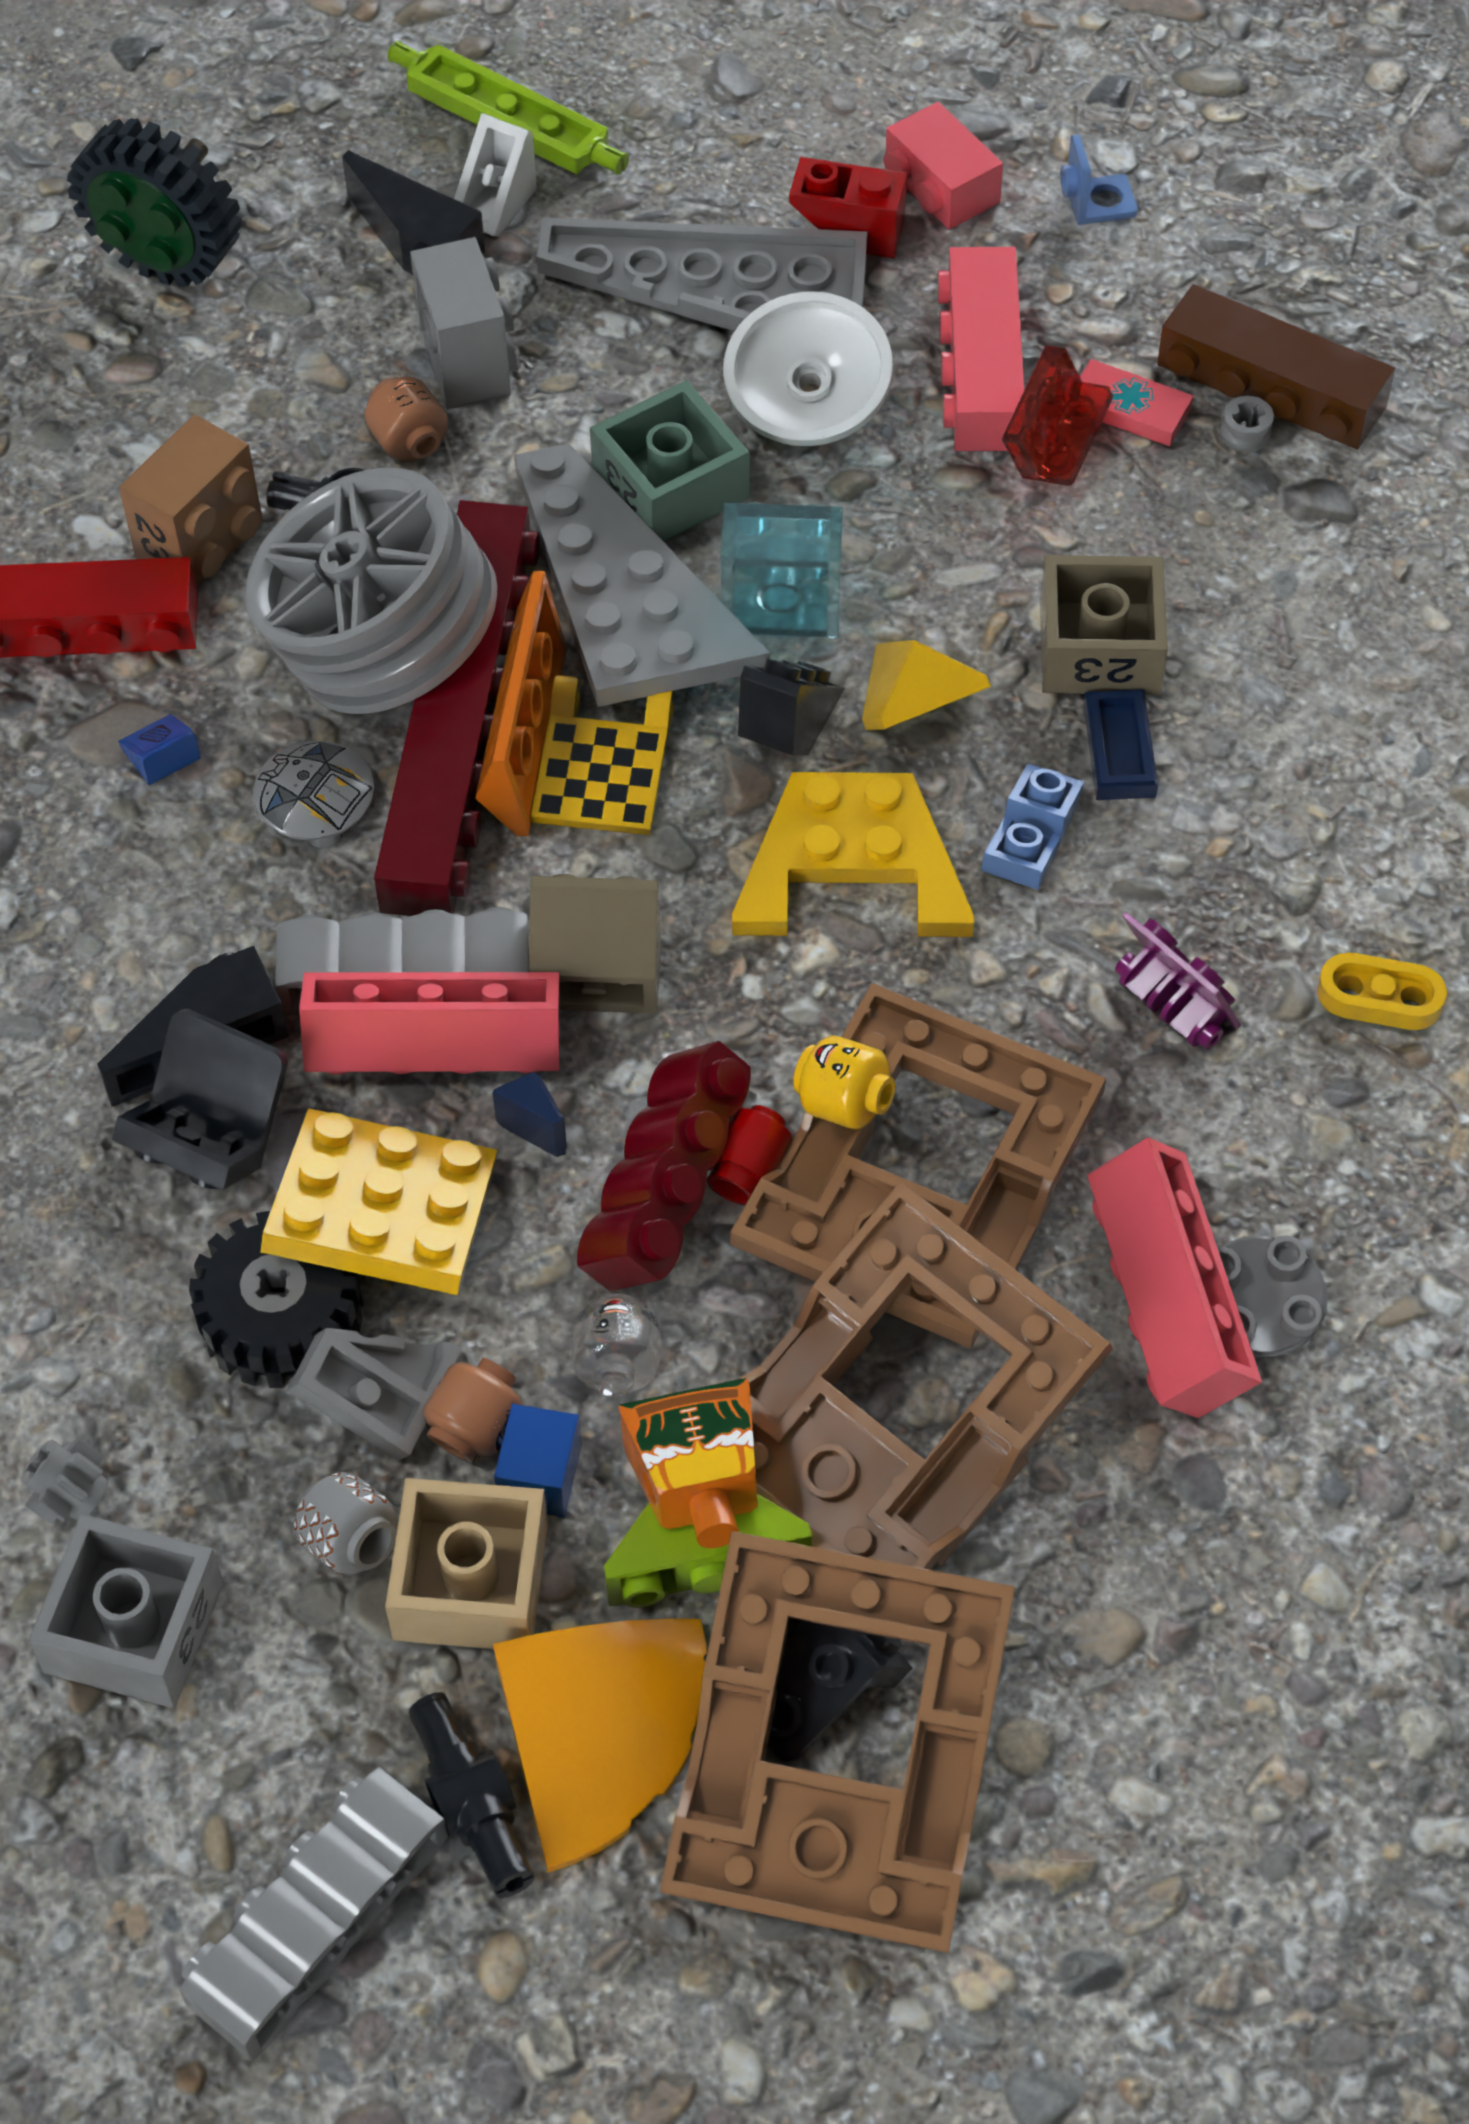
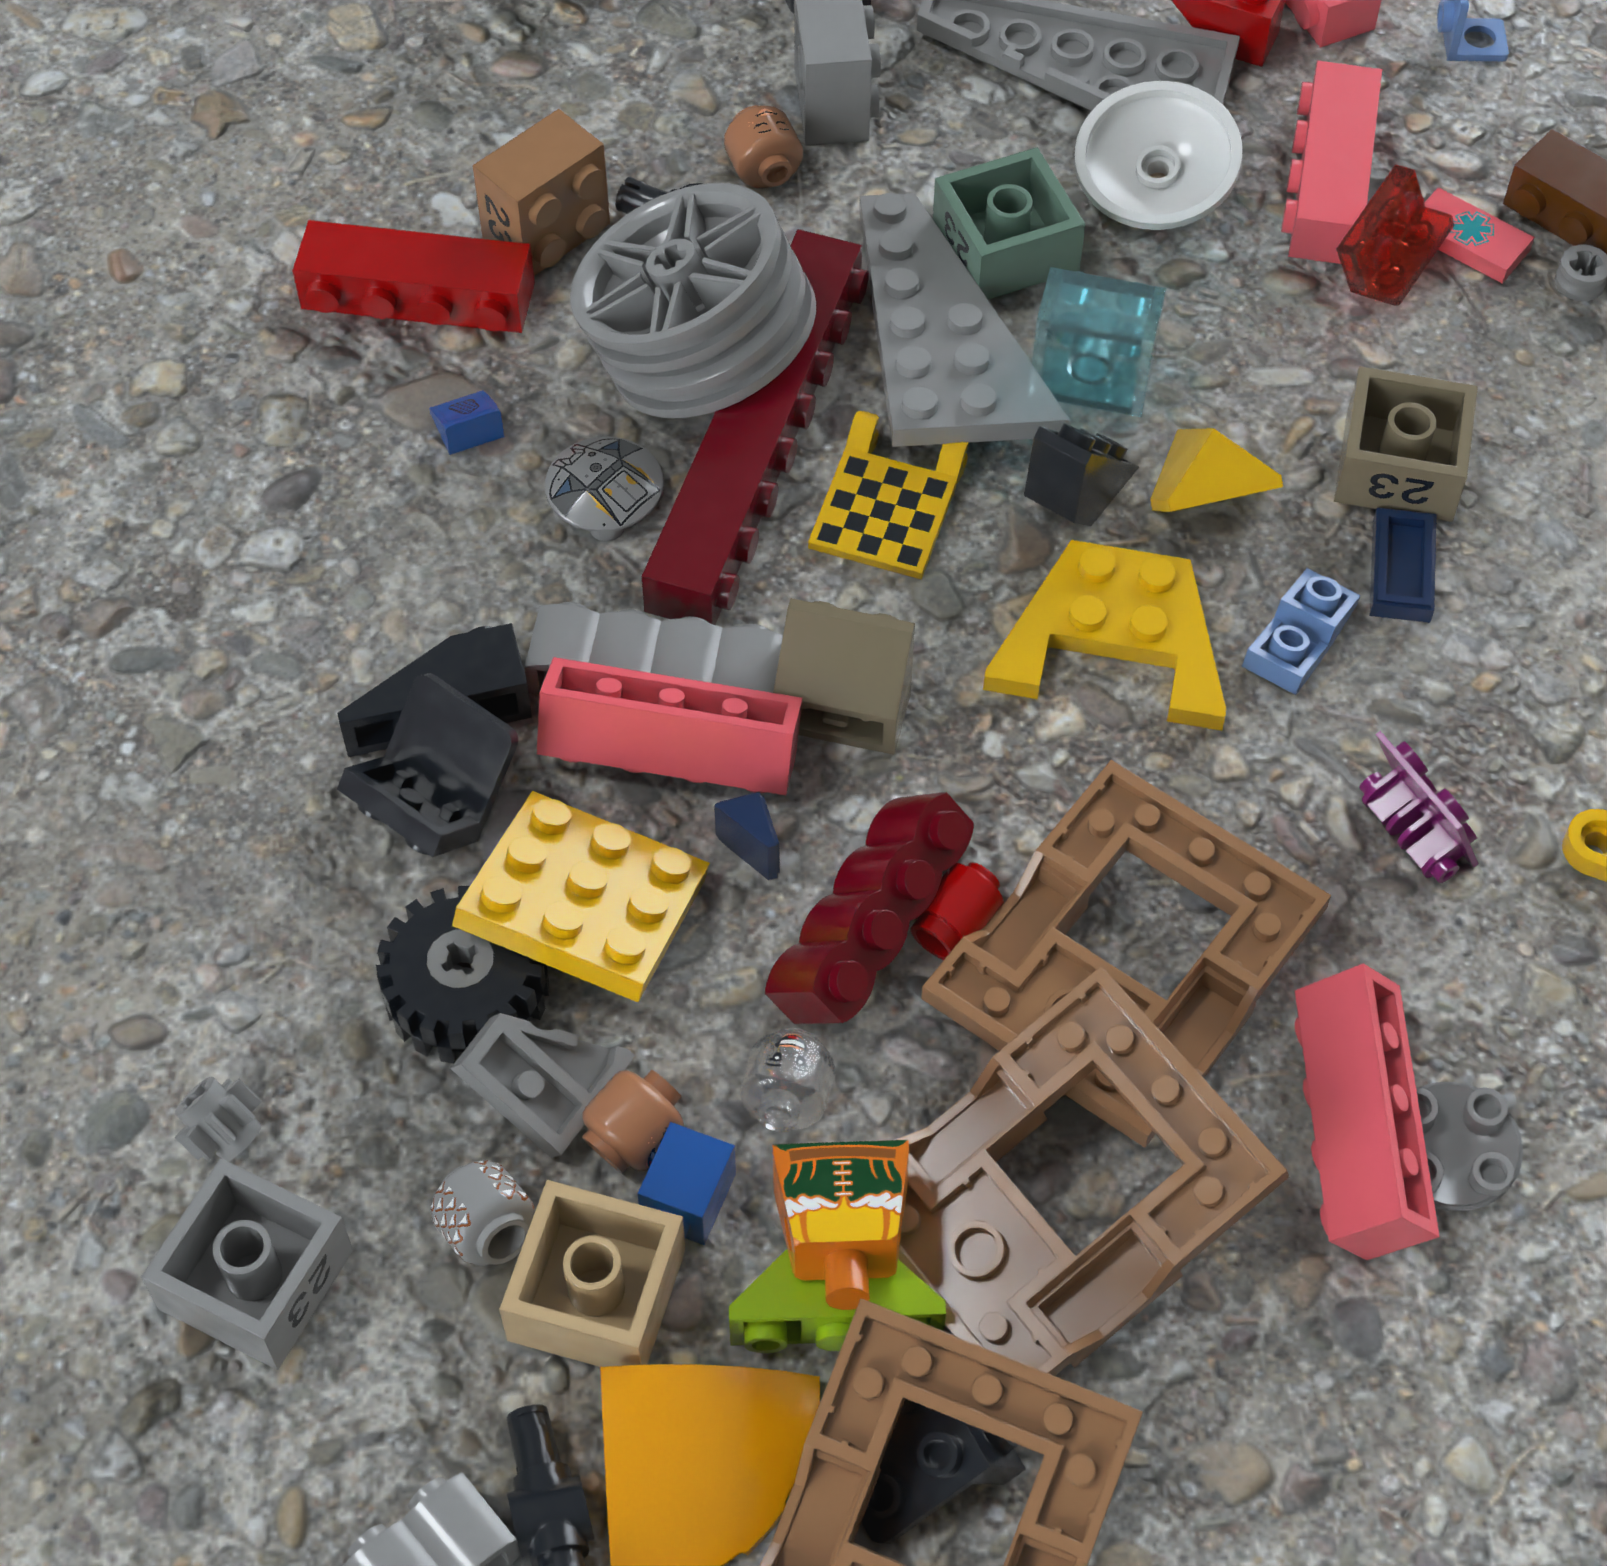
camera: 10 degrees right, 0 degrees up
orange slope [475,571,567,836] -> none
yellow head [793,1035,896,1129] -> none

